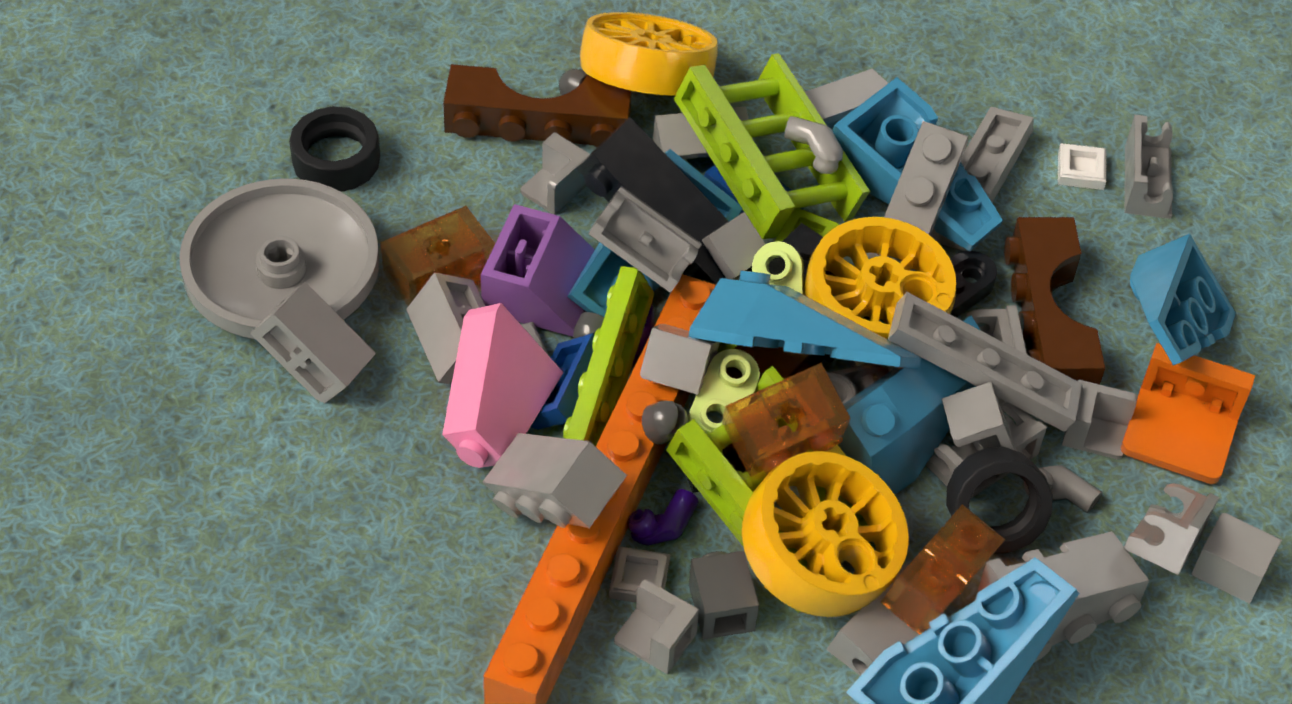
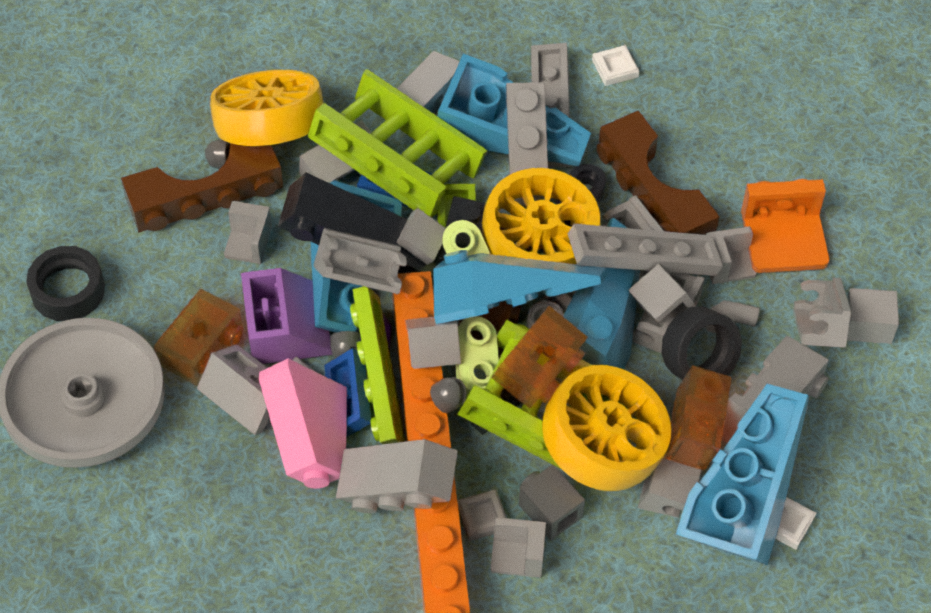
camera: 25 degrees left, 5 degrees up
light grey hinge [250,281,376,403] -> none
dark purple arm [627,489,699,546] -> none
light grey arm [784,116,843,174] -> none
light grey hinge [1124,115,1173,219] -> none
dark azure wedge [1130,234,1236,365] -> none

